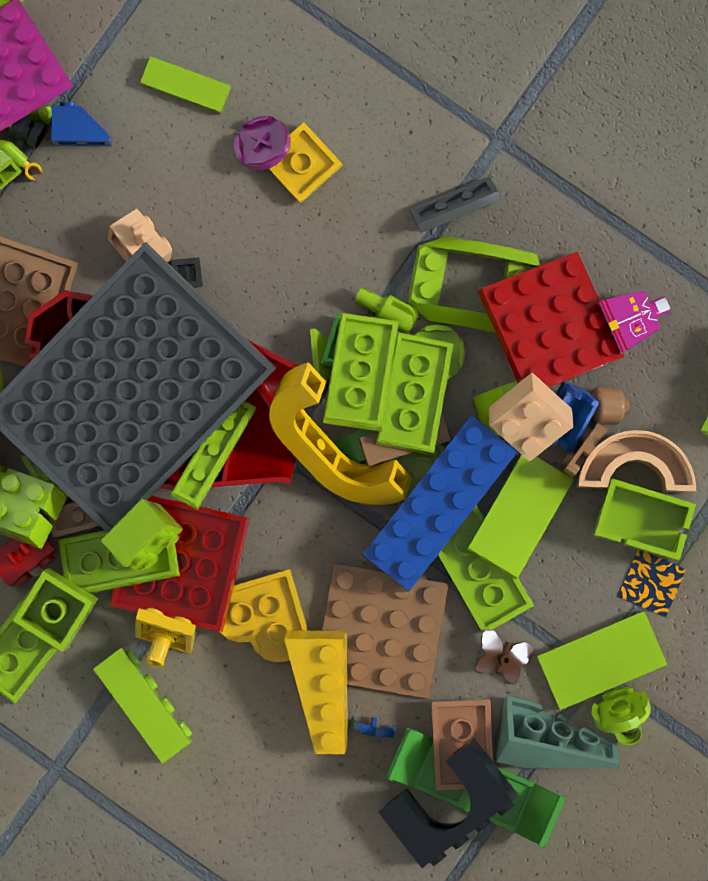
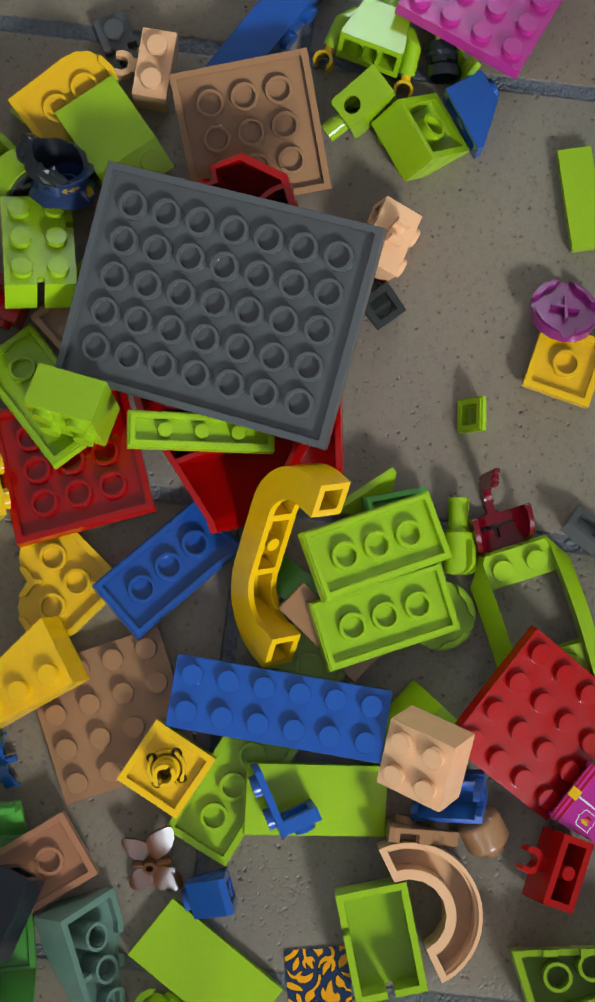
camera: 60 degrees right, 0 degrees up
none -> blue tile [92,500,240,640]
none -> yellow plate [117,717,216,819]
none -> blue slope [181,866,237,920]
none -> blue bracket [248,762,322,838]
none -> lime torso [321,64,397,142]
none -> lime slope [371,93,470,182]
none -> lime slope [457,396,488,434]
none -> dark red helmet [469,468,535,553]
none -> red brick [515,826,595,914]

